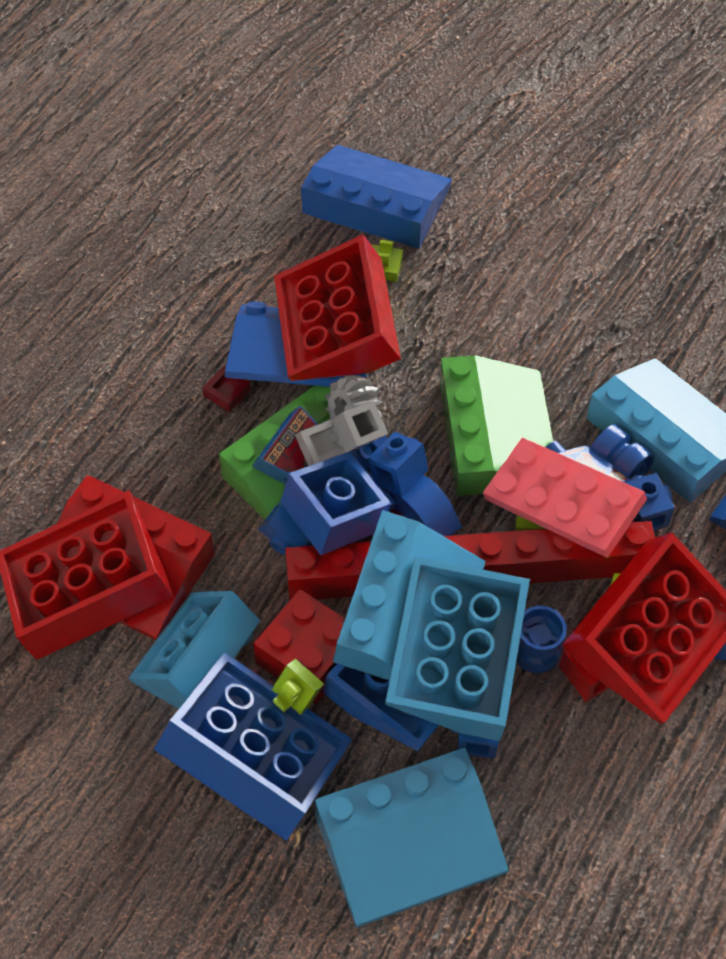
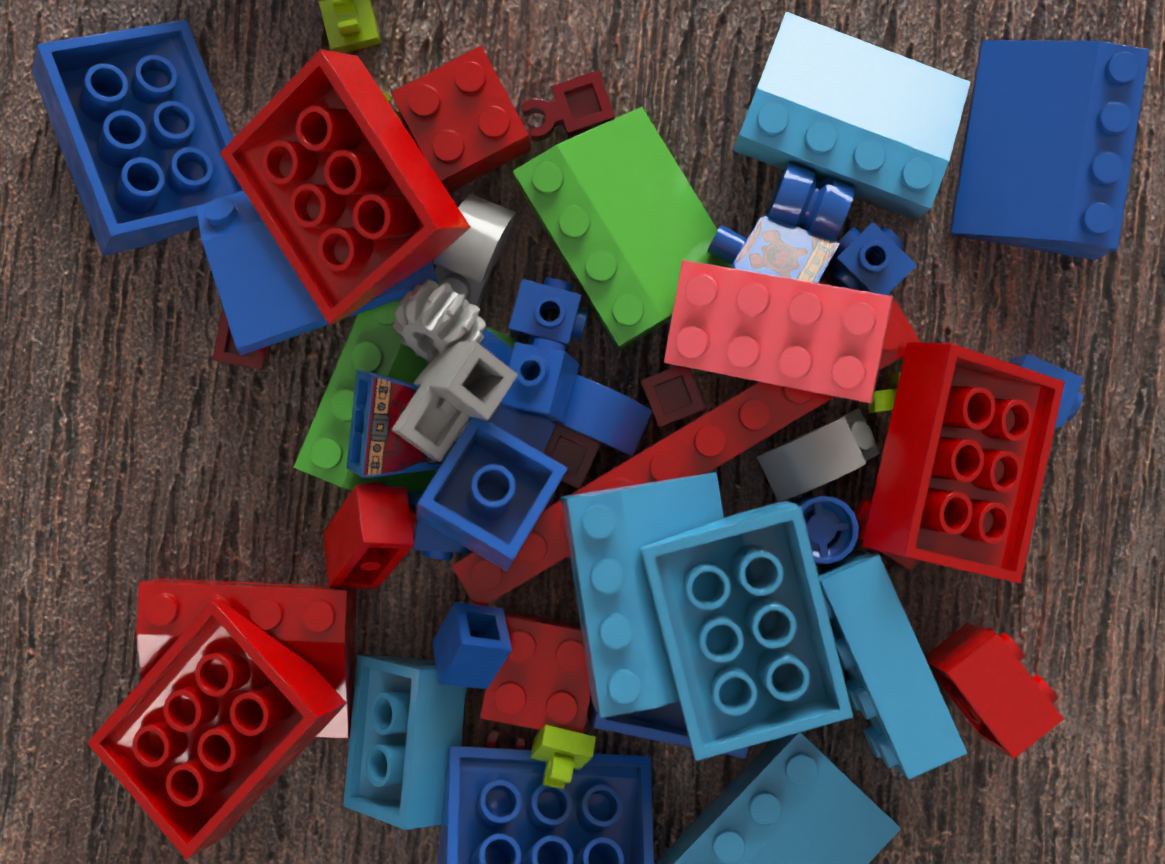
camera: 25 degrees left, 30 degrees up
none -> blue slope [31,20,243,256]
none -> red brick [323,482,416,589]
none -> red brick [391,46,531,193]
none -> blue brick [432,602,512,689]
none -> light grey brick [434,194,517,308]
none -> blue brick [509,277,589,349]
none -> dark red plate [521,70,615,141]
none -> dark red plate [640,366,706,428]
none -> light grey brick [757,408,881,503]
none -> dark azure brick [816,550,968,780]
none -> red brick [925,623,1064,759]

